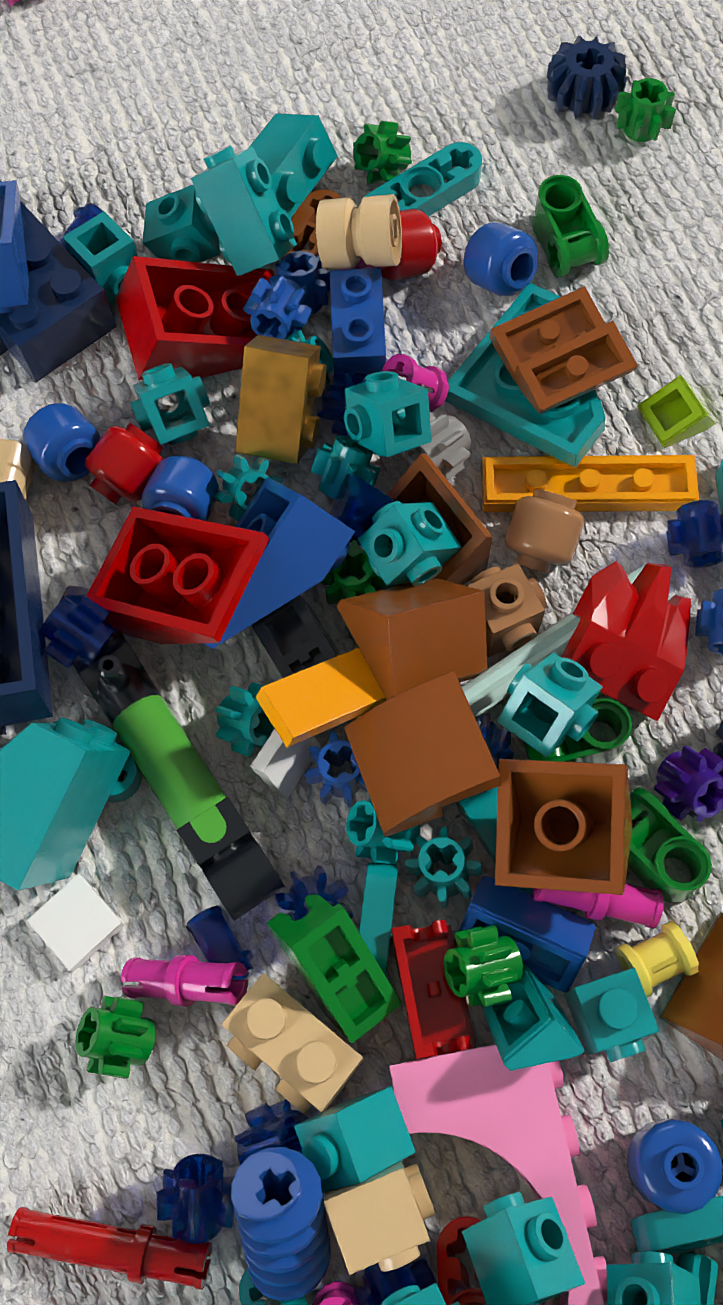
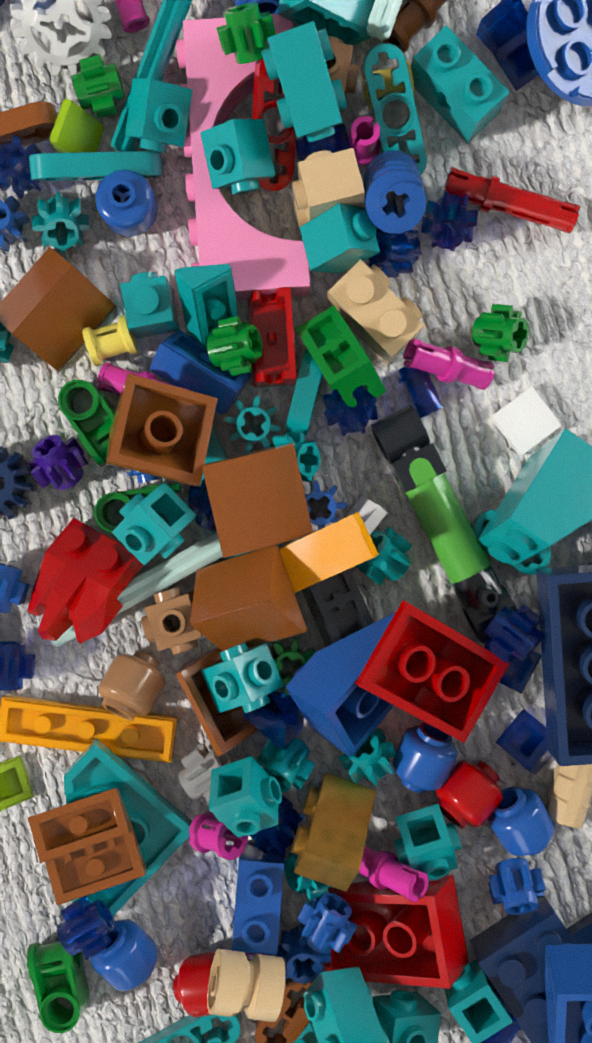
camera: 175 degrees left, 20 degrees up
none -> clear blue gear [57,896,115,960]
none -> dark pink pin [358,845,428,902]
none -> blue gear [488,858,546,915]
none -> clear blue slope [496,708,552,775]

